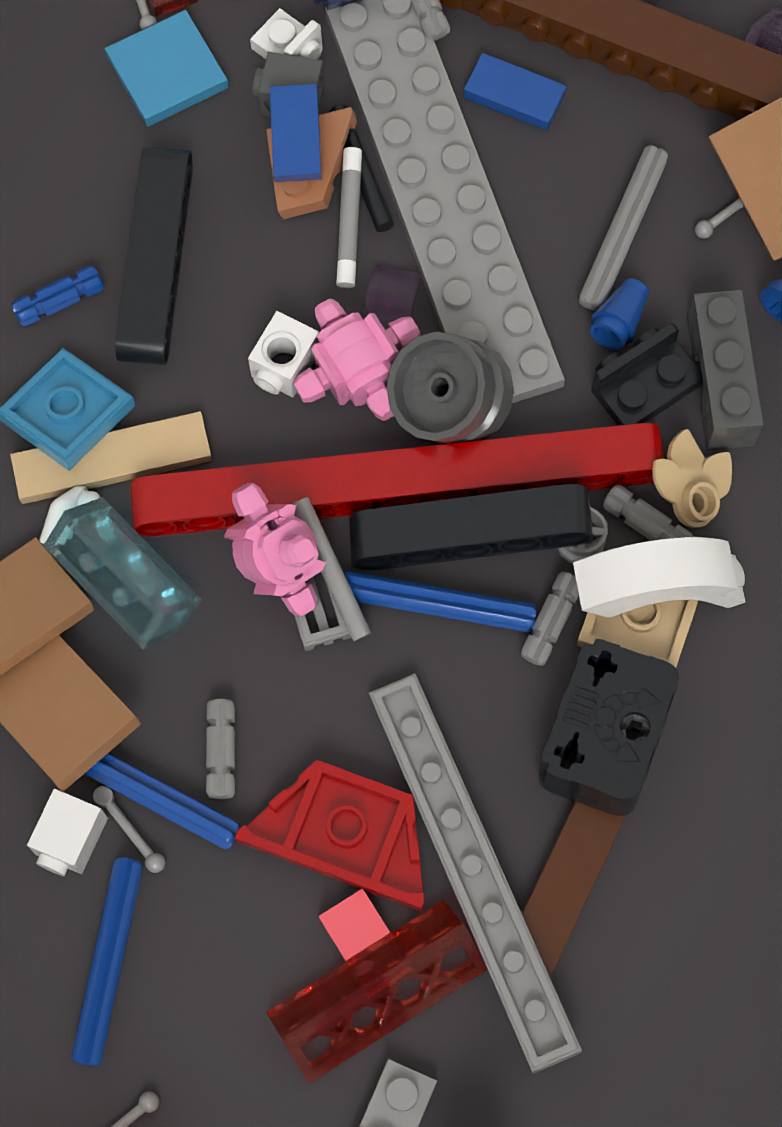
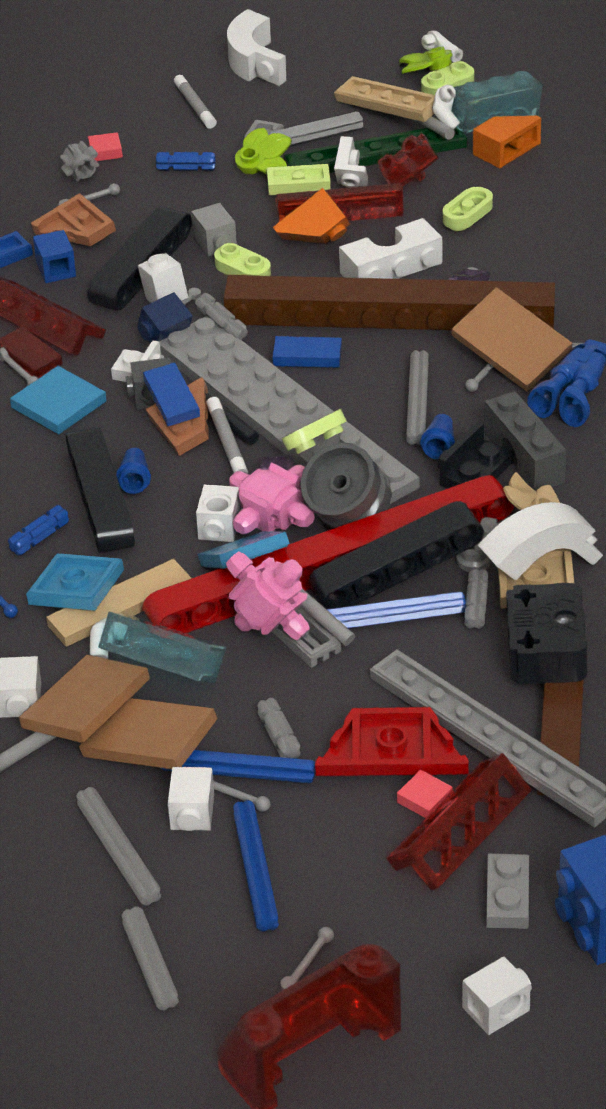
camera: 20 degrees left, 30 degrees down
none -> blue cone [116,448,151,494]
none -> dark azure tile [197,531,290,568]
none -> yellowish green plate [282,409,347,454]

